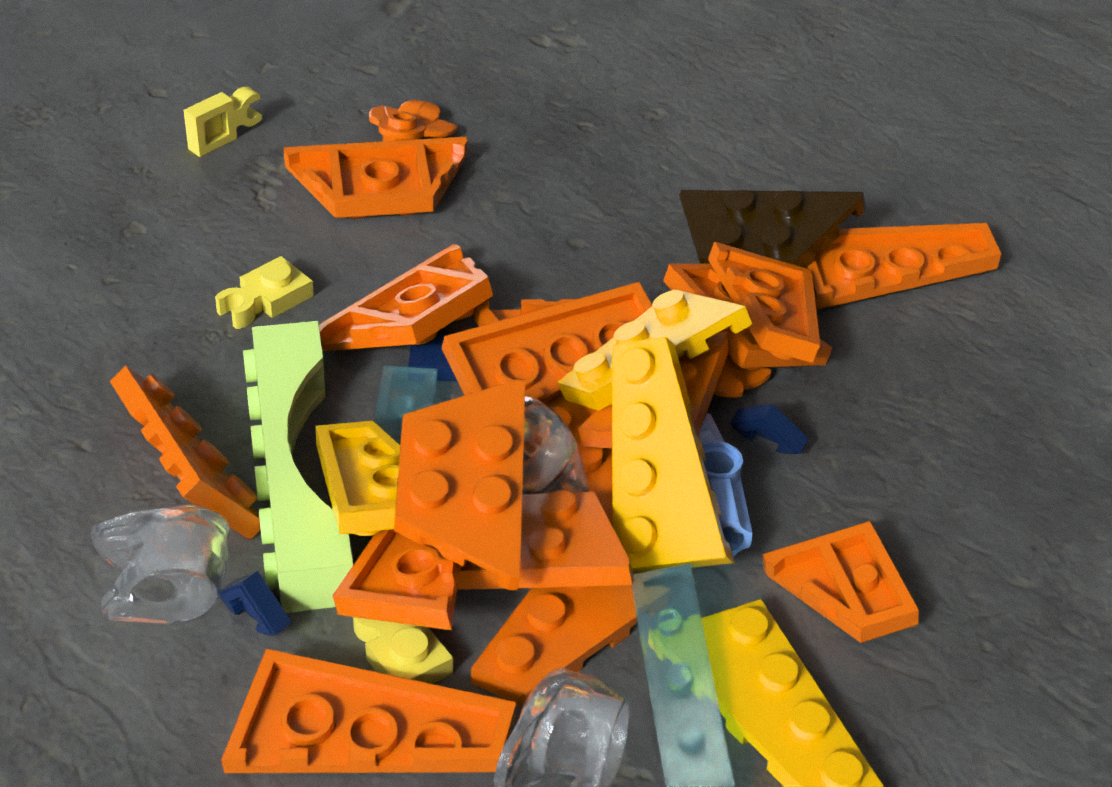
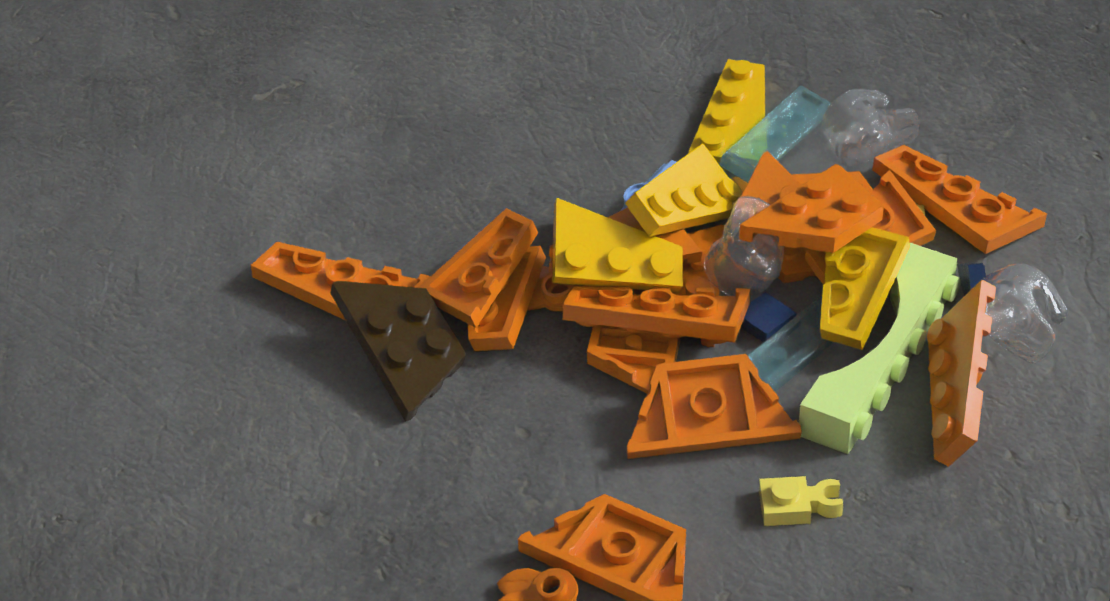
camera: 135 degrees left, 0 degrees up
orange wing [762,521,919,643] -> none

